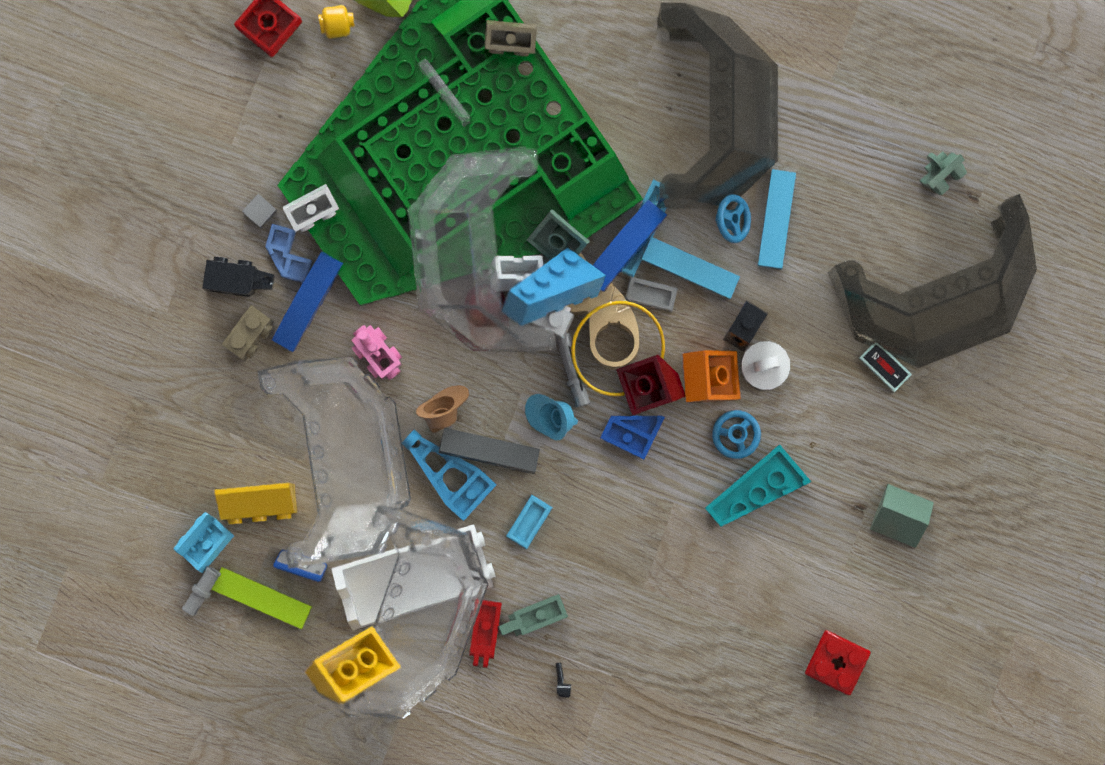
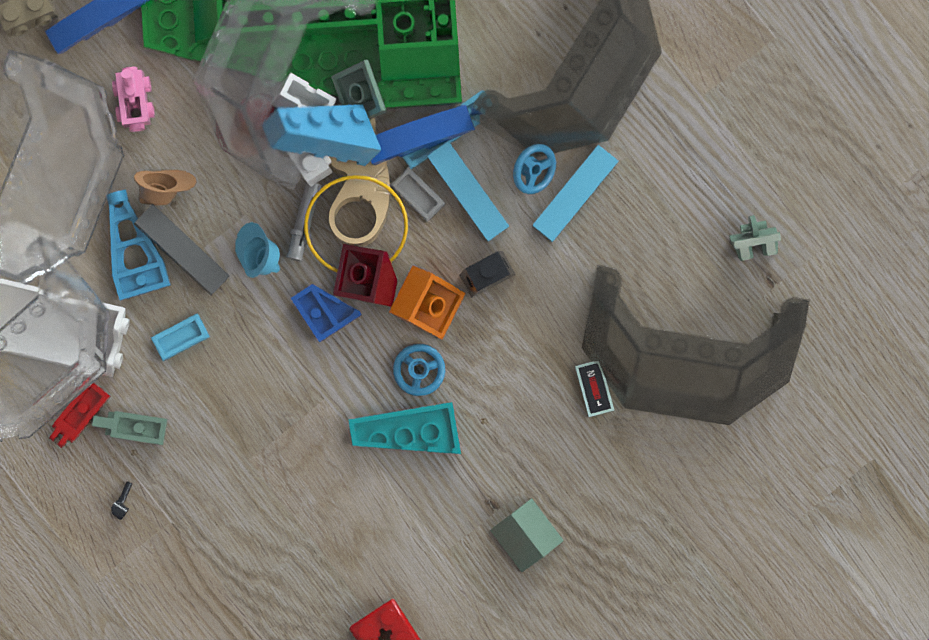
camera: 30 degrees right, 0 degrees up
white tile [741,341,790,390] -> none

